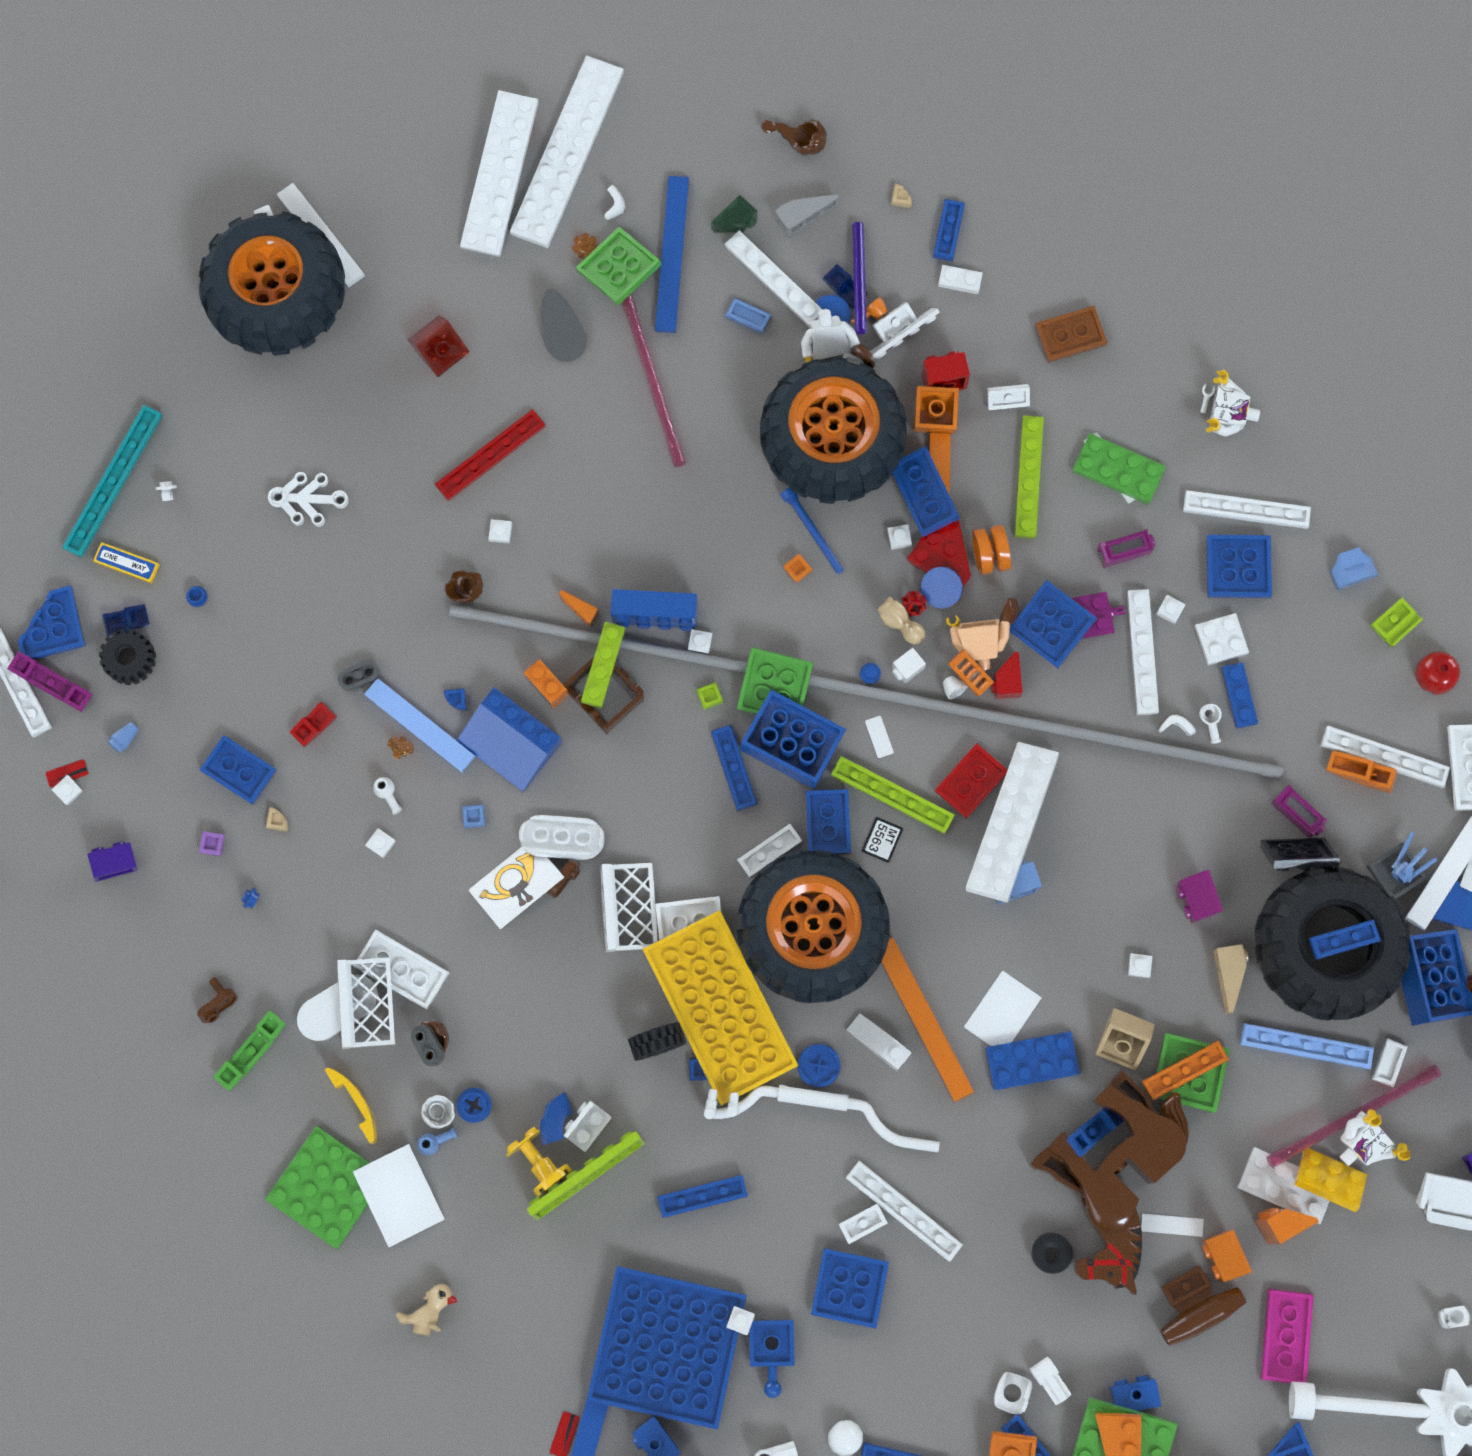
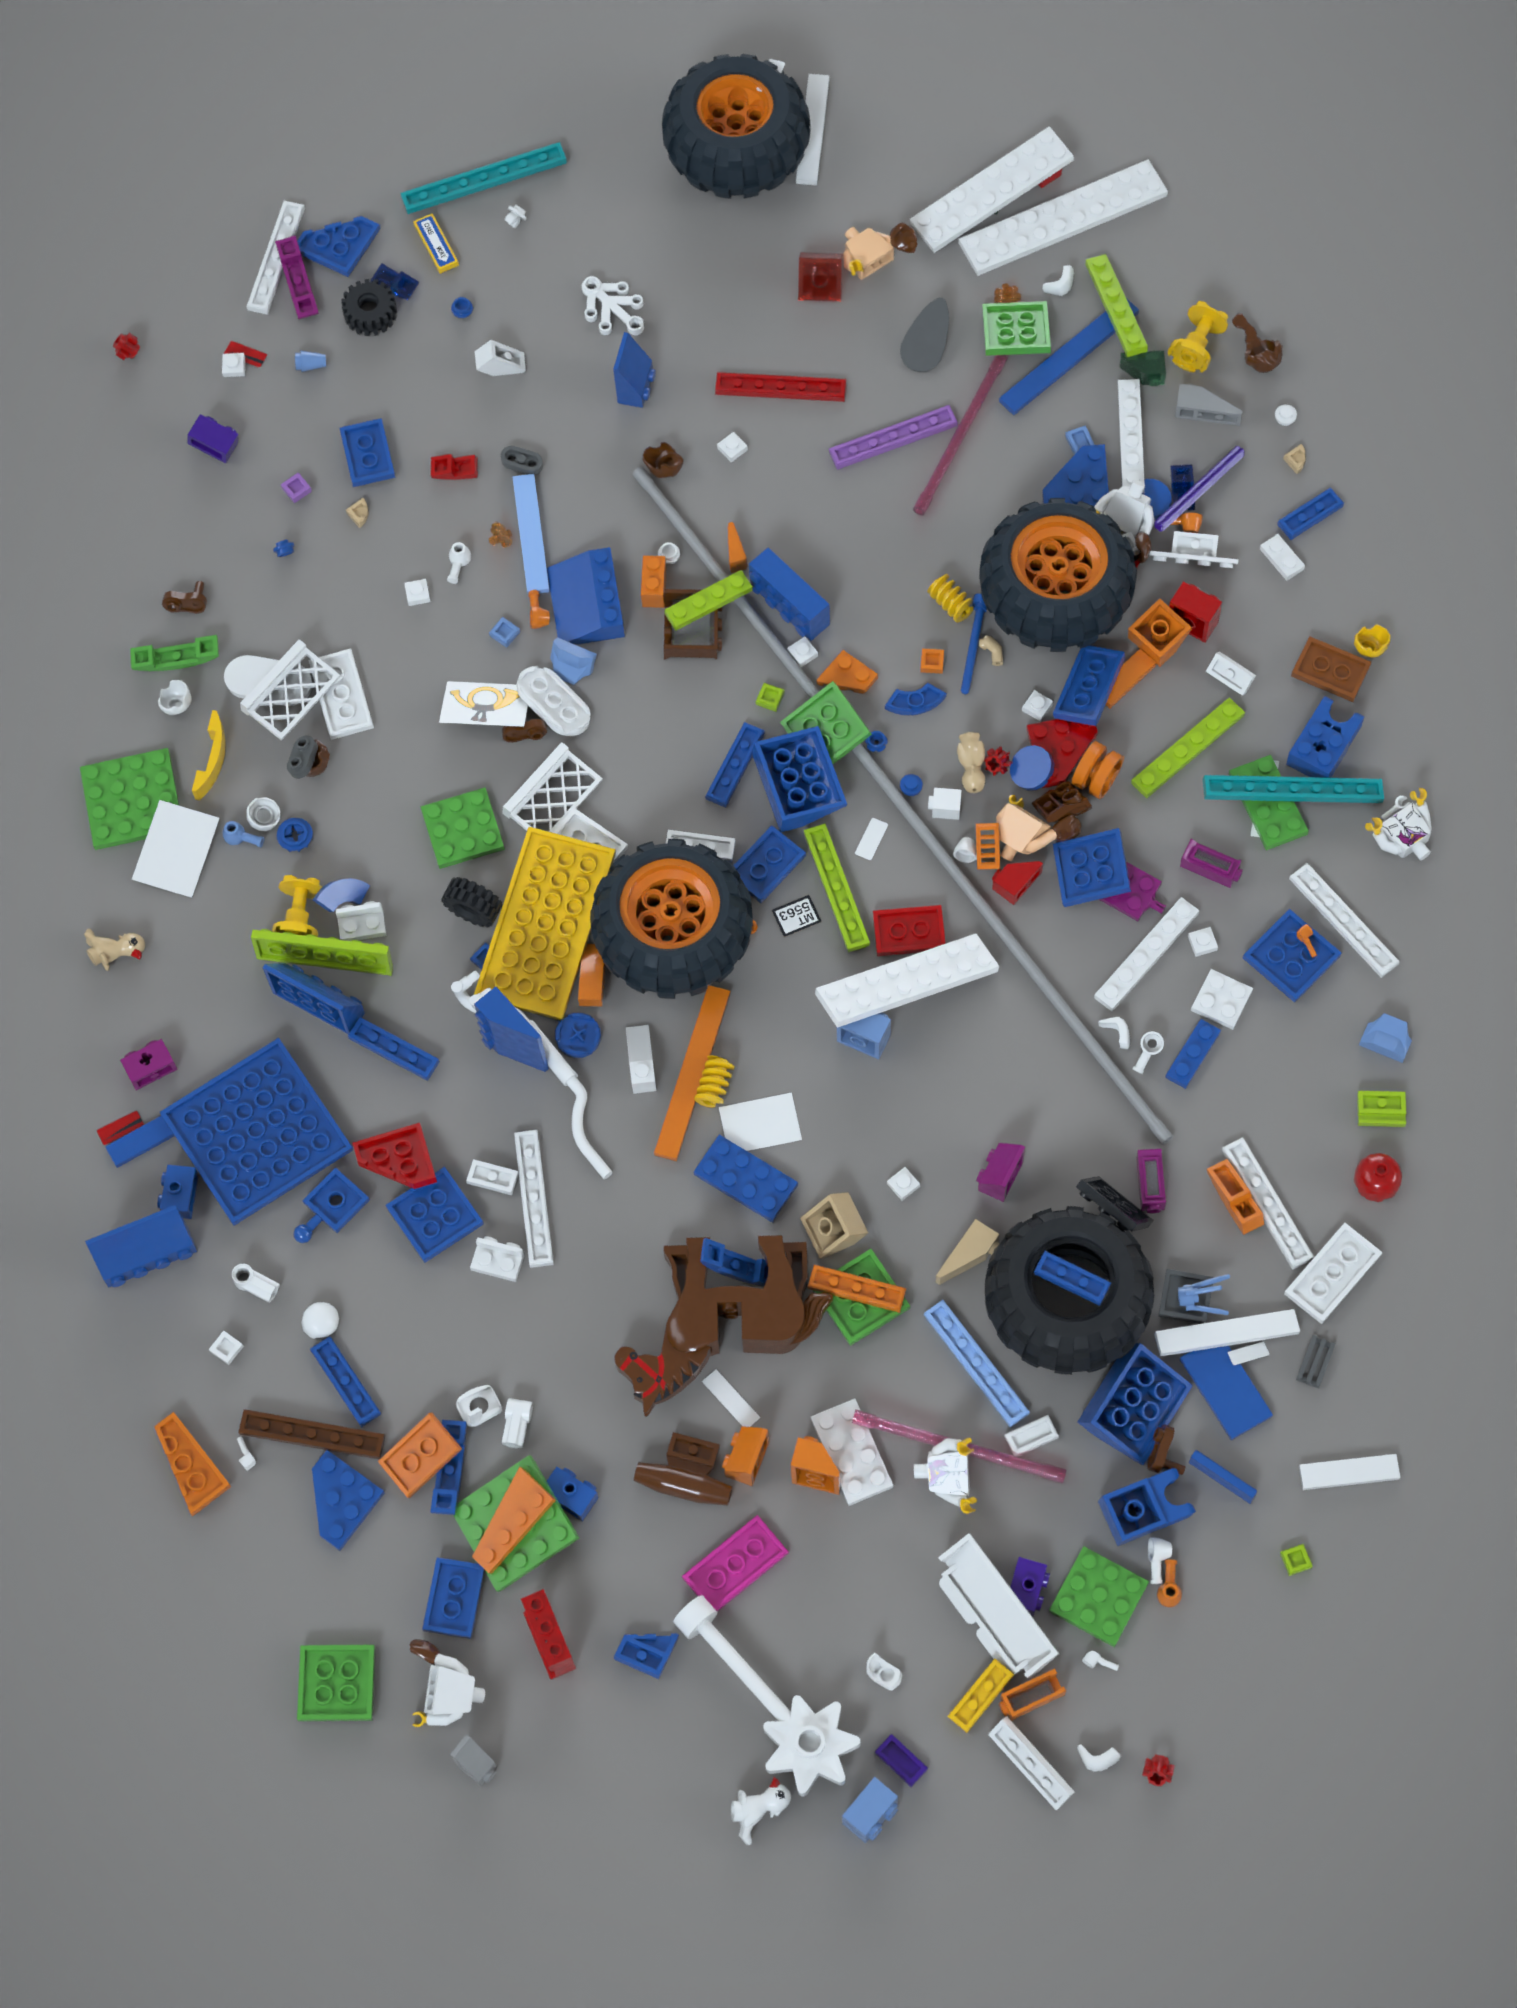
camera: 45 degrees right, 10 degrees down
blue tile [443,689,467,711] -> none
white plate [726,1306,755,1335] -> none
black tyre [1031,1233,1073,1274] -> none
yellow plate [1294,1147,1368,1213] -> none
none -> magenta brick [120,1039,178,1091]
none -> white hair [158,680,192,715]
none -> blue slope [263,963,365,1035]
none -> red plate [352,1122,437,1189]
none -> bright green plate [420,787,505,869]
none -> white bracket [470,1236,524,1282]
none -> blue slope [474,987,549,1072]
none -> white slope [475,340,526,376]
none -> orange bar [528,590,550,629]
none -> medium blue slope [550,637,597,685]
none -> orange slope [578,944,606,1007]
none -> blue slope [613,332,656,408]
none -> white plate [658,543,680,564]
none -> yellow piece [694,1055,735,1108]
none -> orange wing [816,650,878,694]
none -> medium lavender tile [829,405,958,470]
none -> light nougat torso [843,223,918,280]
none -> blue plate [865,731,888,752]
none -> blue tile [885,683,947,715]
none -> yellow piece [927,574,974,623]
none -> tan arm [979,635,1003,666]
none -> reddish brown slope [1032,781,1092,823]
none -> blue plate [1042,444,1109,507]
none -> lime plate [1086,254,1148,357]
none -> yellow piece [1168,301,1228,373]
none -> teal plate [1202,775,1384,803]
none -> white plate [1275,404,1297,426]
none -> blue brick [1286,696,1364,778]
none -> orange hand [1297,924,1317,958]
none -> yellow hair [1354,624,1391,658]

